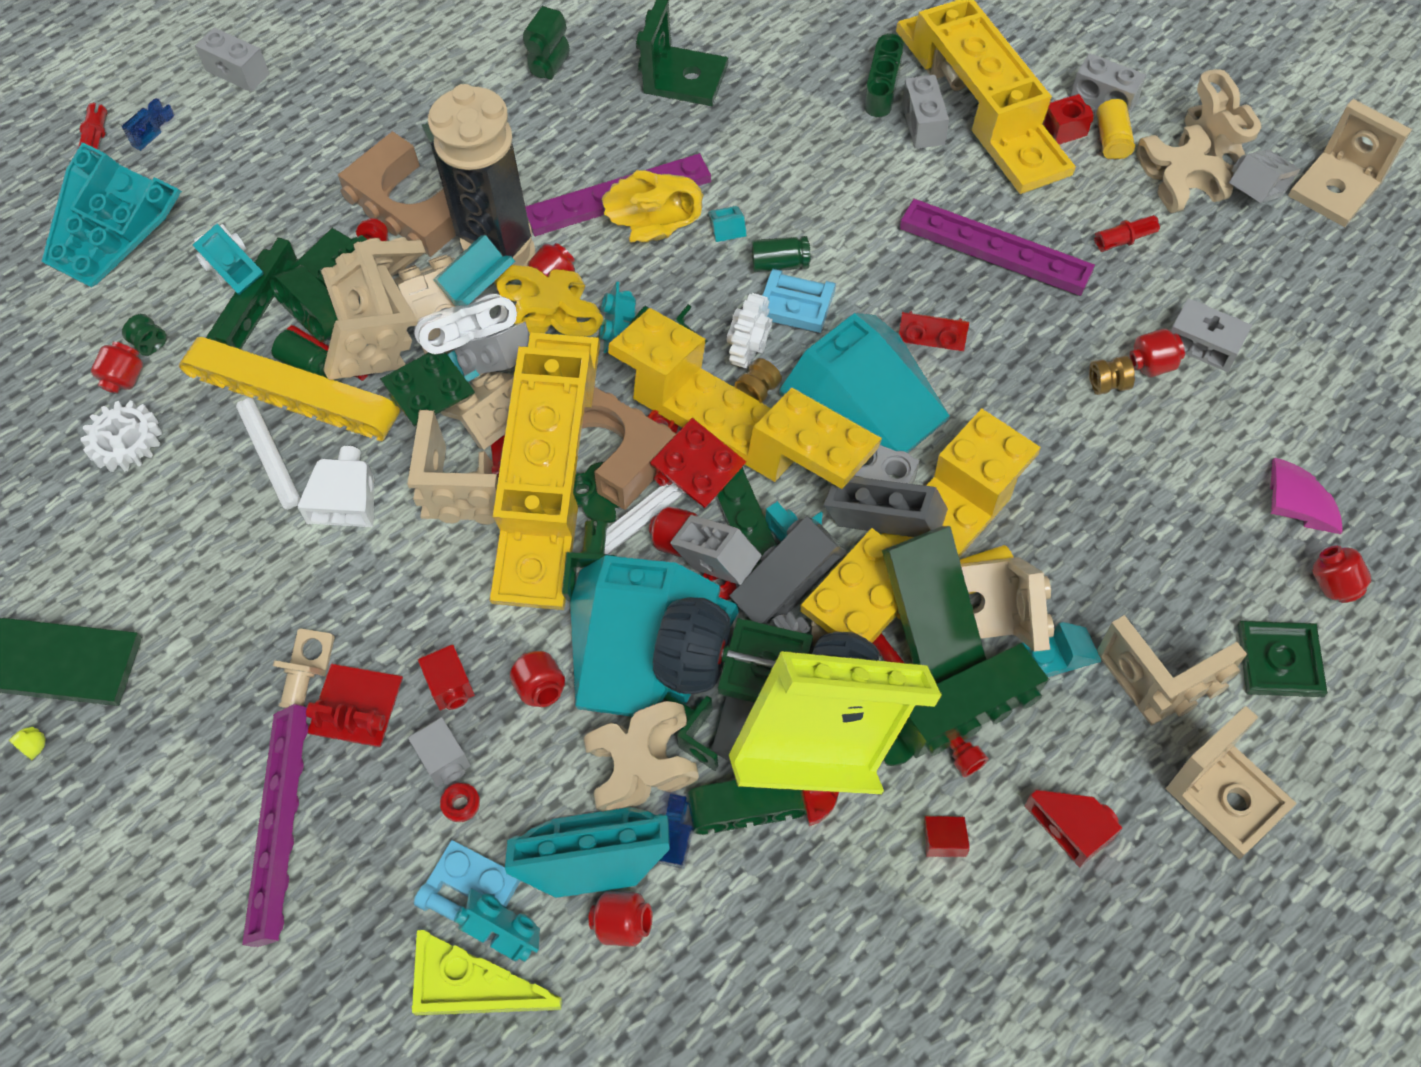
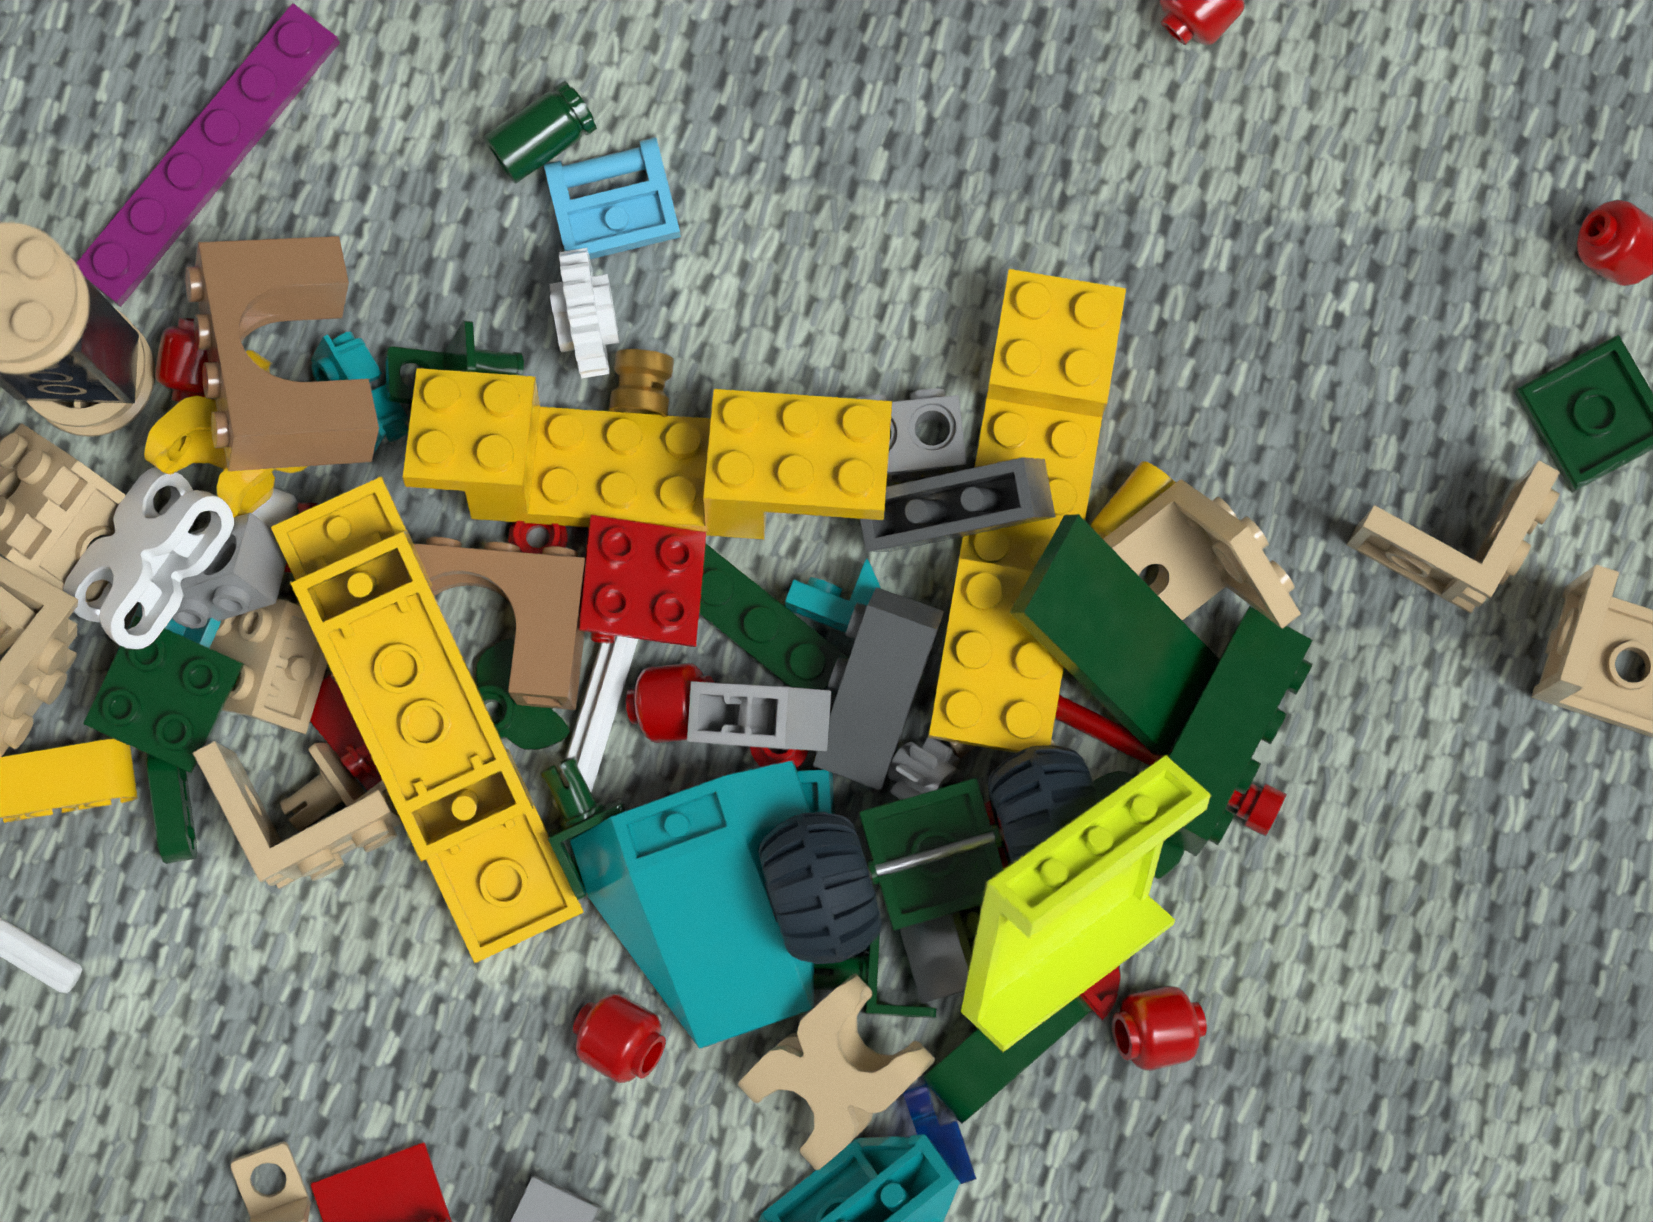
camera: 30 degrees left, 20 degrees up
white torso [298,446,374,527] -> none
red brick [418,644,475,711] -> none
teal panel [433,235,515,306] -> none
yellow hair [602,170,703,243] -> none
teal slope [707,206,747,242] -> none
teal wedge [779,313,950,453] -> none
red hinge [899,311,970,352] -> none
red slope [924,816,970,857] -> none
teal slope [1023,622,1101,677] -> none
red slope [1024,790,1123,868] -> none
pearl gold wheel [1089,356,1135,395] -> none
dark pink brick [1270,458,1342,535] -> none
none -> dark green beam [147,754,197,864]
none -> medium nougat arch [185,236,379,471]
none -> red head [1112,986,1207,1071]

